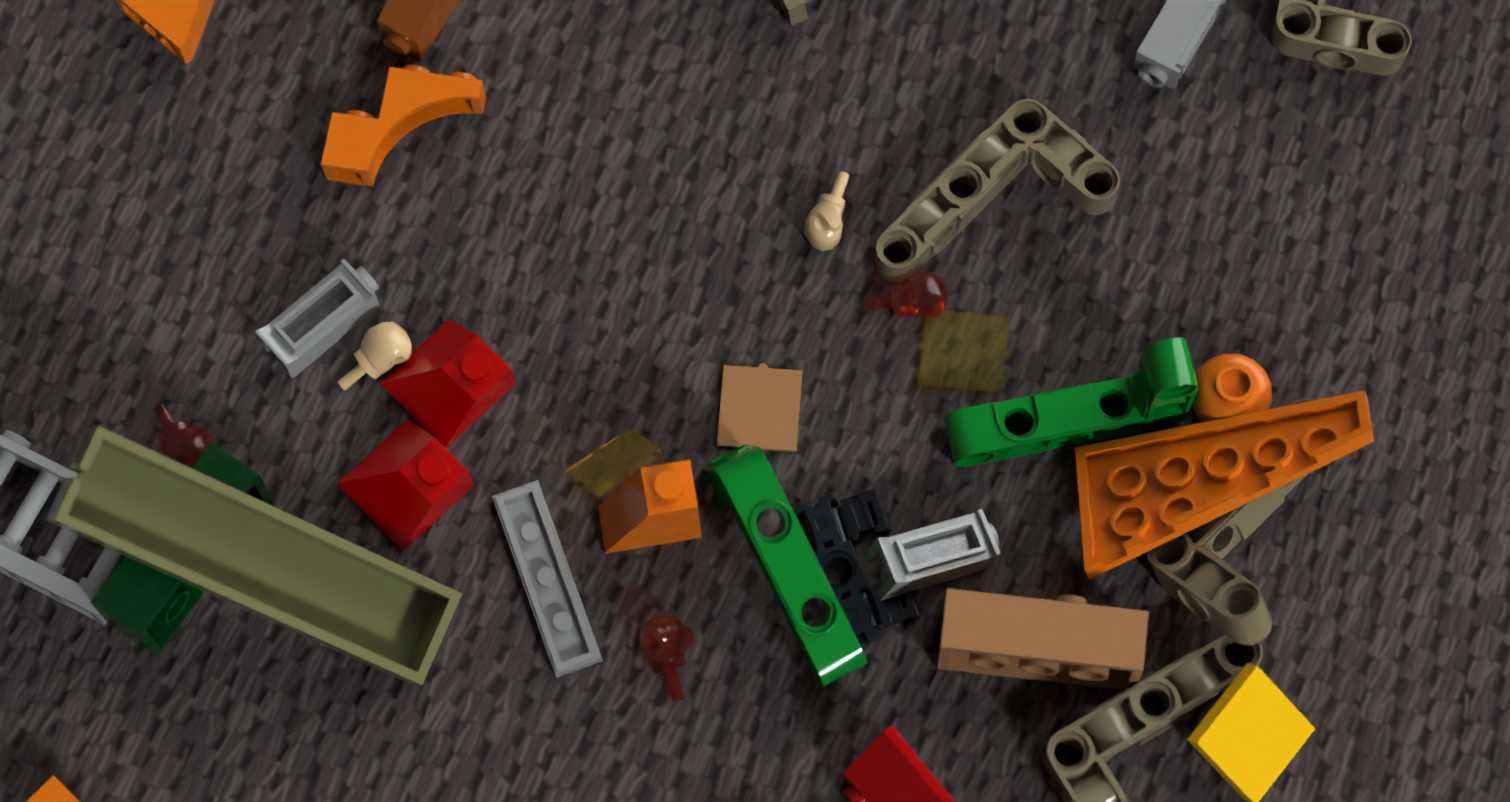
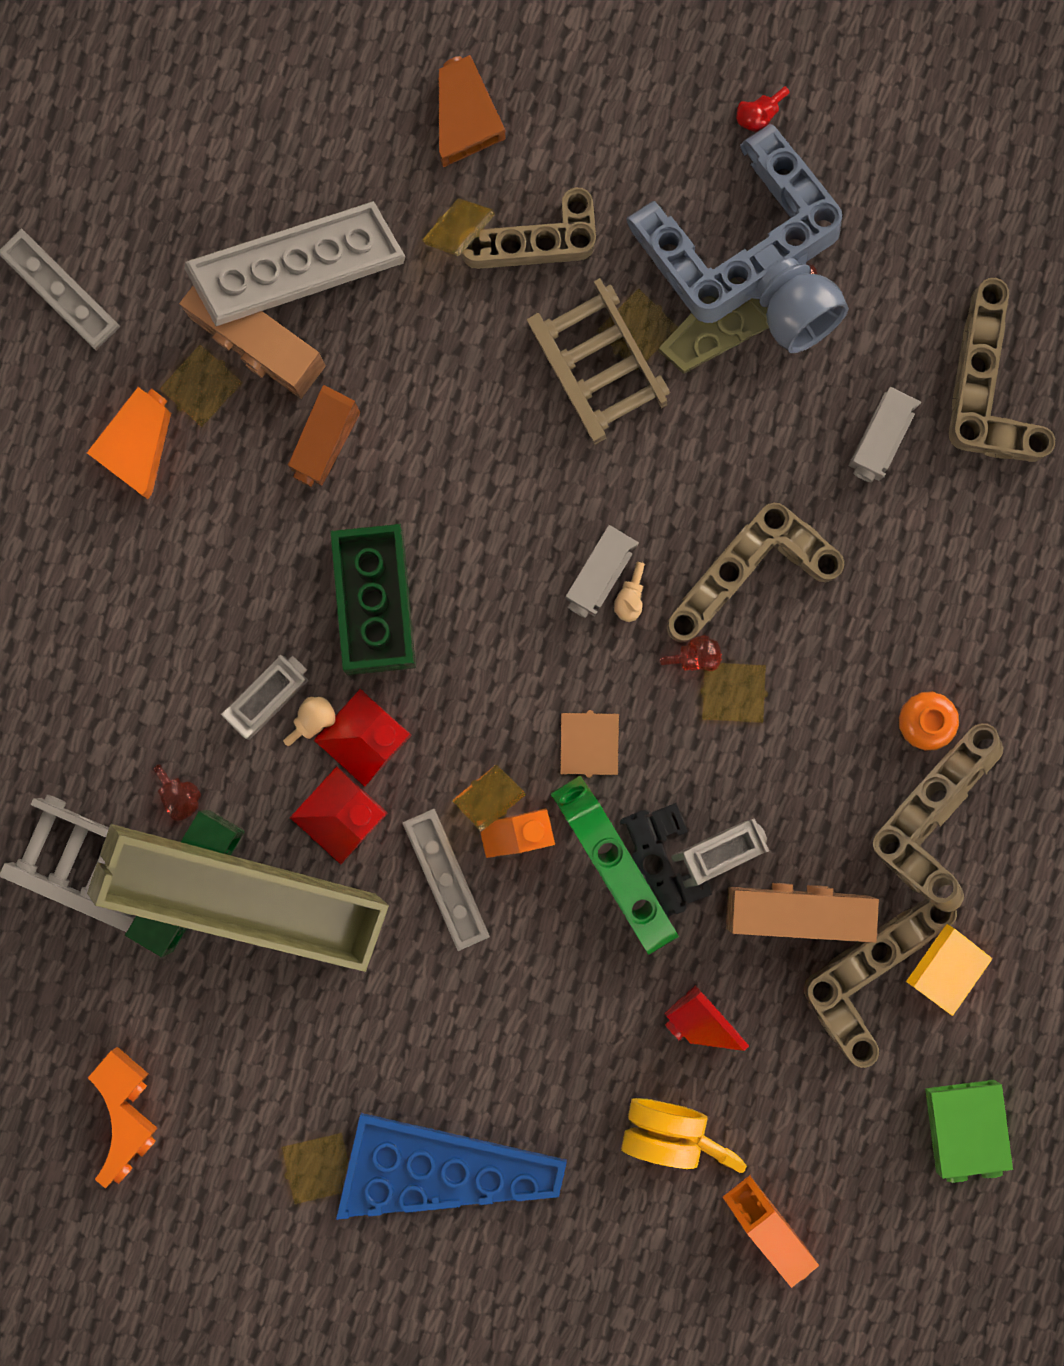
camera: 10 degrees left, 15 degrees up
orange arch [321,65,486,187] -> none
clear red piece [639,615,694,702] -> none
green beam [943,338,1198,467] -> none
orange wing [1075,390,1374,580] -> none
none -> dark green brick [330,524,416,675]
none -> light grey window [565,525,639,618]

